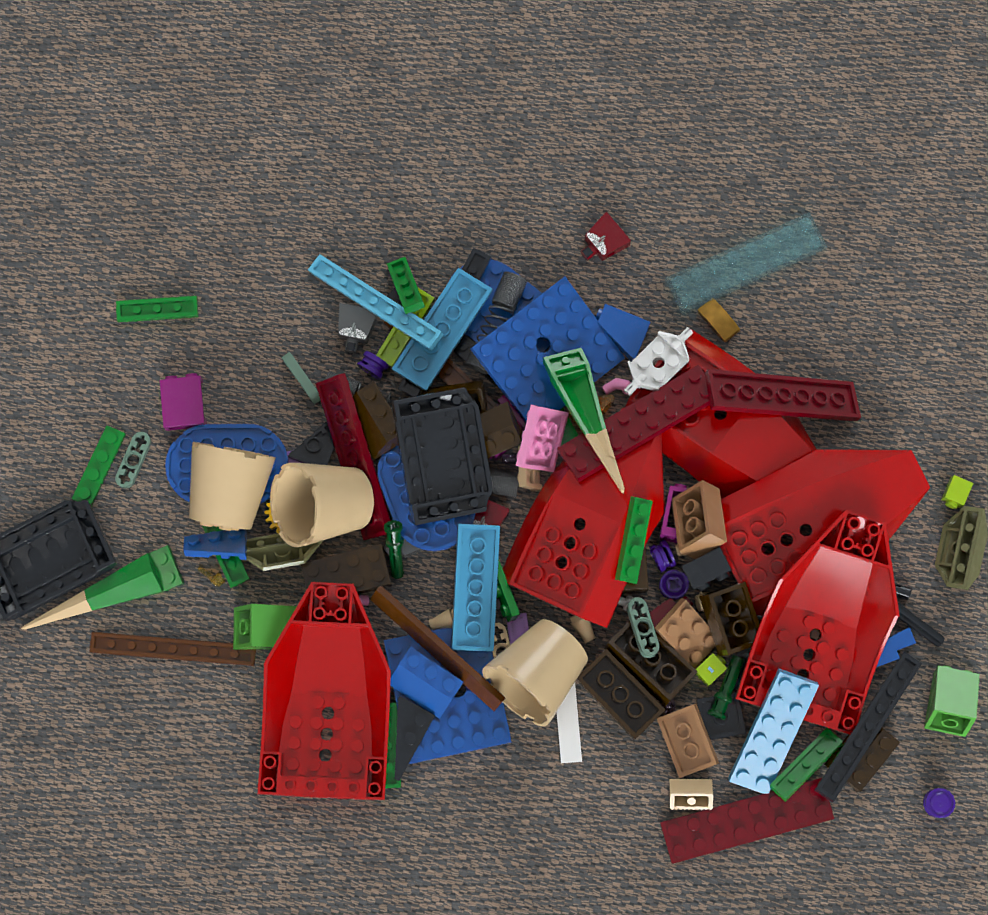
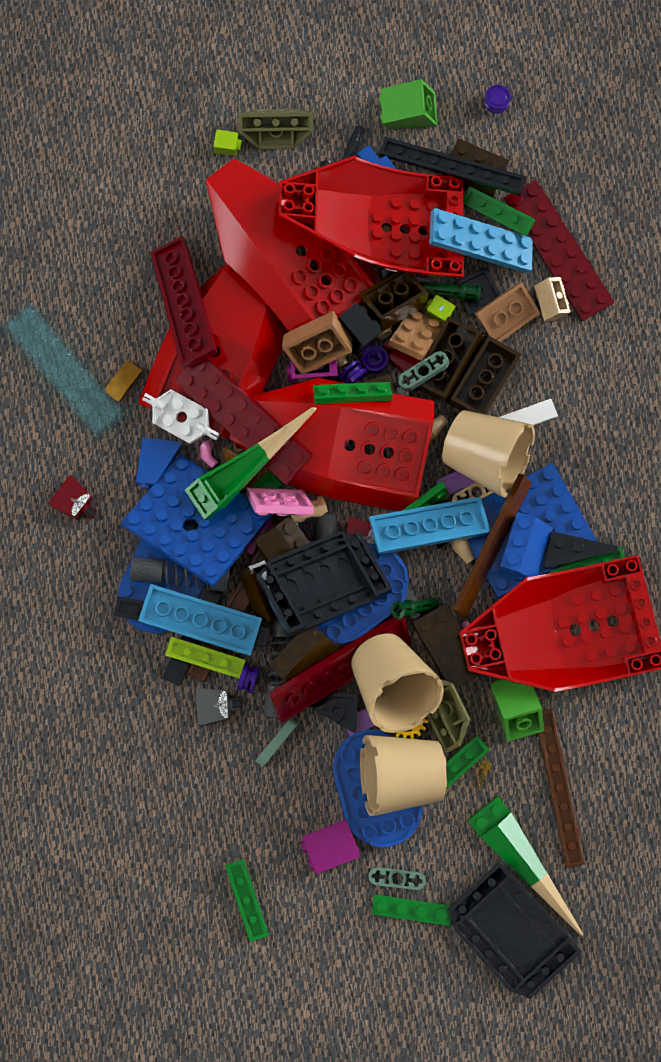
camera: 110 degrees left, 0 degrees up
blue wing [183,529,247,560] -> none
medium azure plate [308,254,444,351] -> none
green plate [387,257,425,314] -> none

